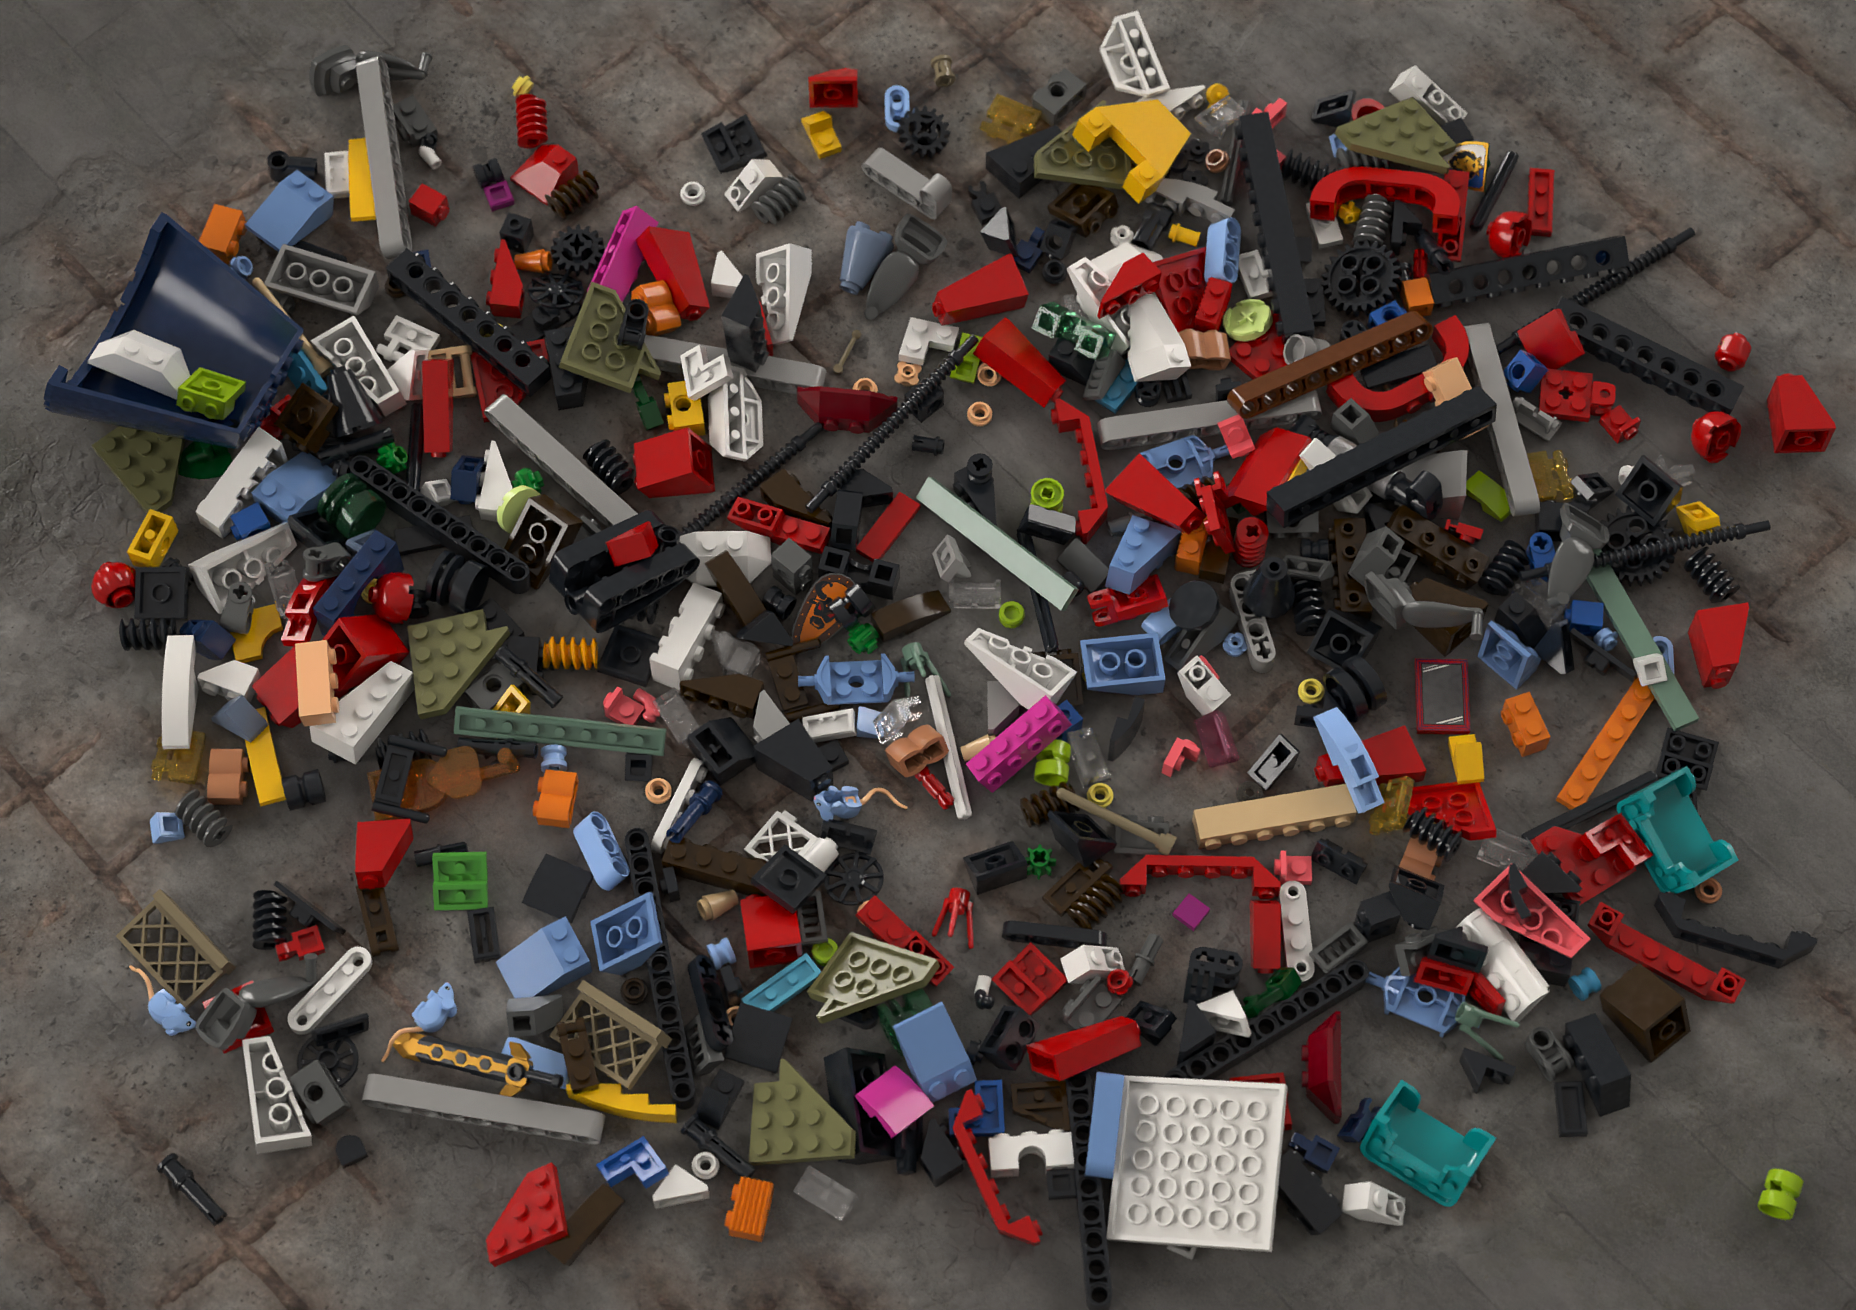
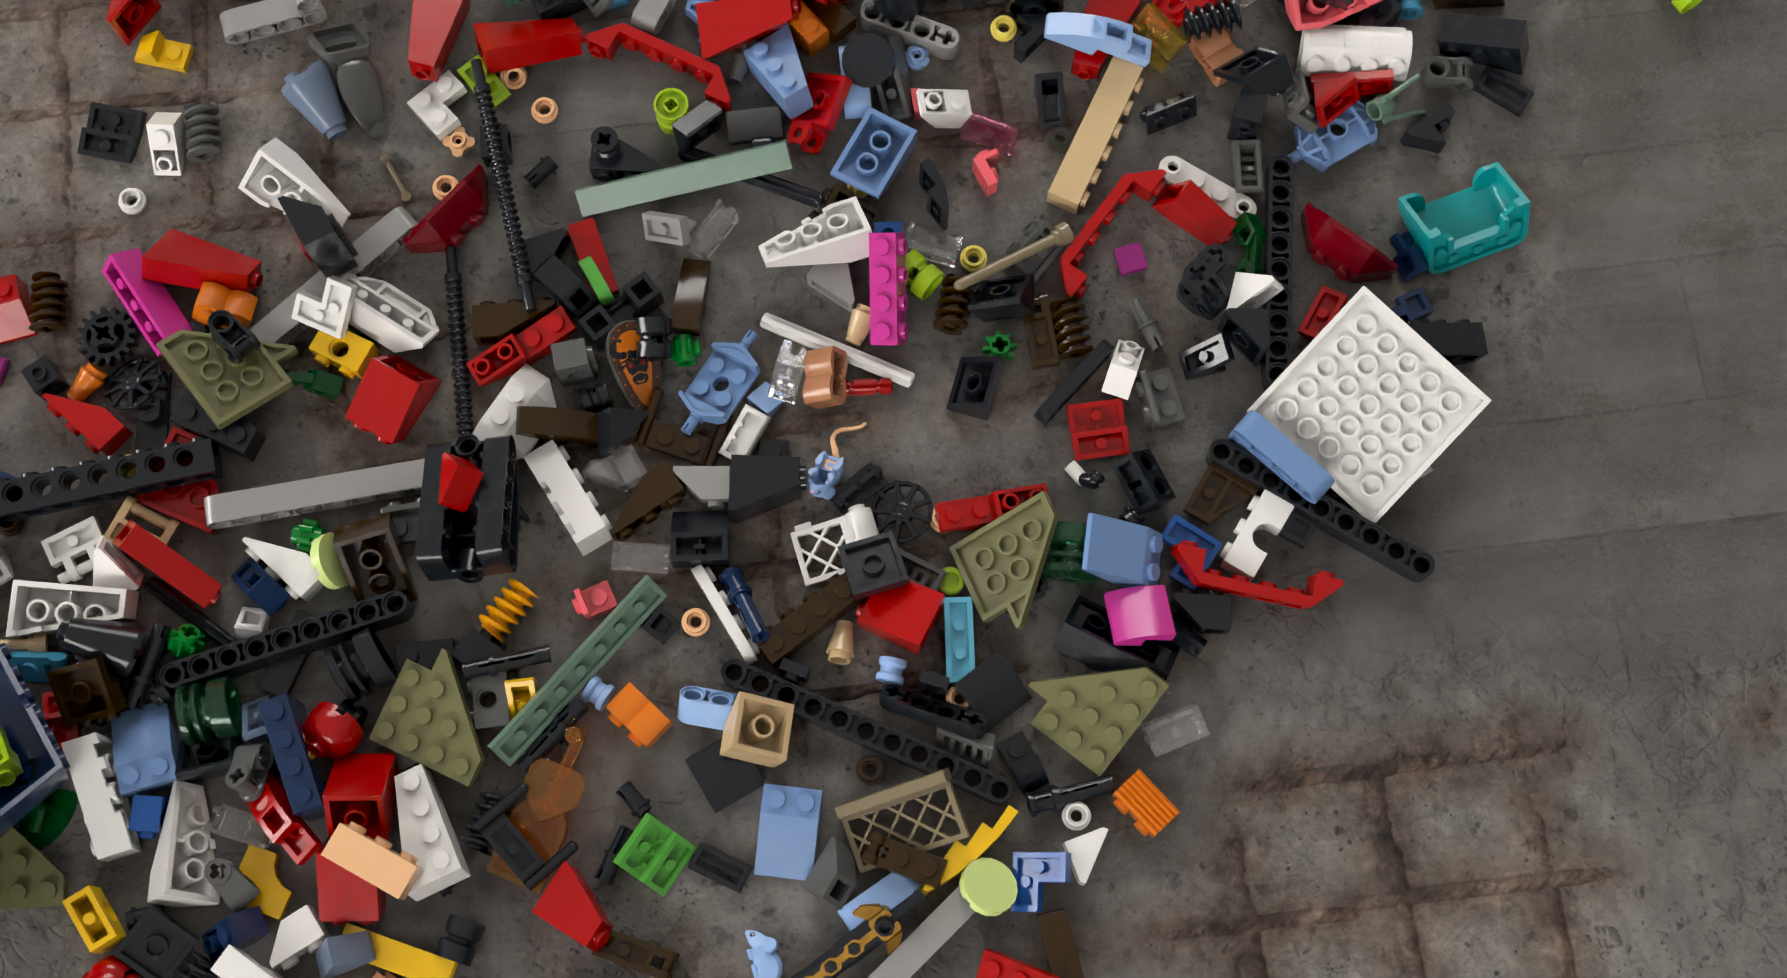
camera: 55 degrees left, 10 degrees up
black piece [583,439,634,495] -> none
medium blue slope [590,892,662,975] -> none
black tile [597,625,661,687] -> none
coral arm [633,688,661,723] -> none
white slope [711,250,742,298] -> none
sand green plant [900,642,951,703] -> none
red plant [931,888,974,949] -> none
lime tile [999,601,1025,628] -> none
red slope [1026,1016,1142,1081] -> none
red plate [1107,969,1133,995] -> none
coral bracket [1274,851,1312,885] -> none
white slope [1342,1182,1405,1226] -> none
black slope [1427,926,1488,973] -> none
none -> bright green beam [578,256,615,307]
none -> black pin [616,781,652,819]
none -> tan slope [720,691,794,768]
none -> yellowish green tile [959,857,1018,916]

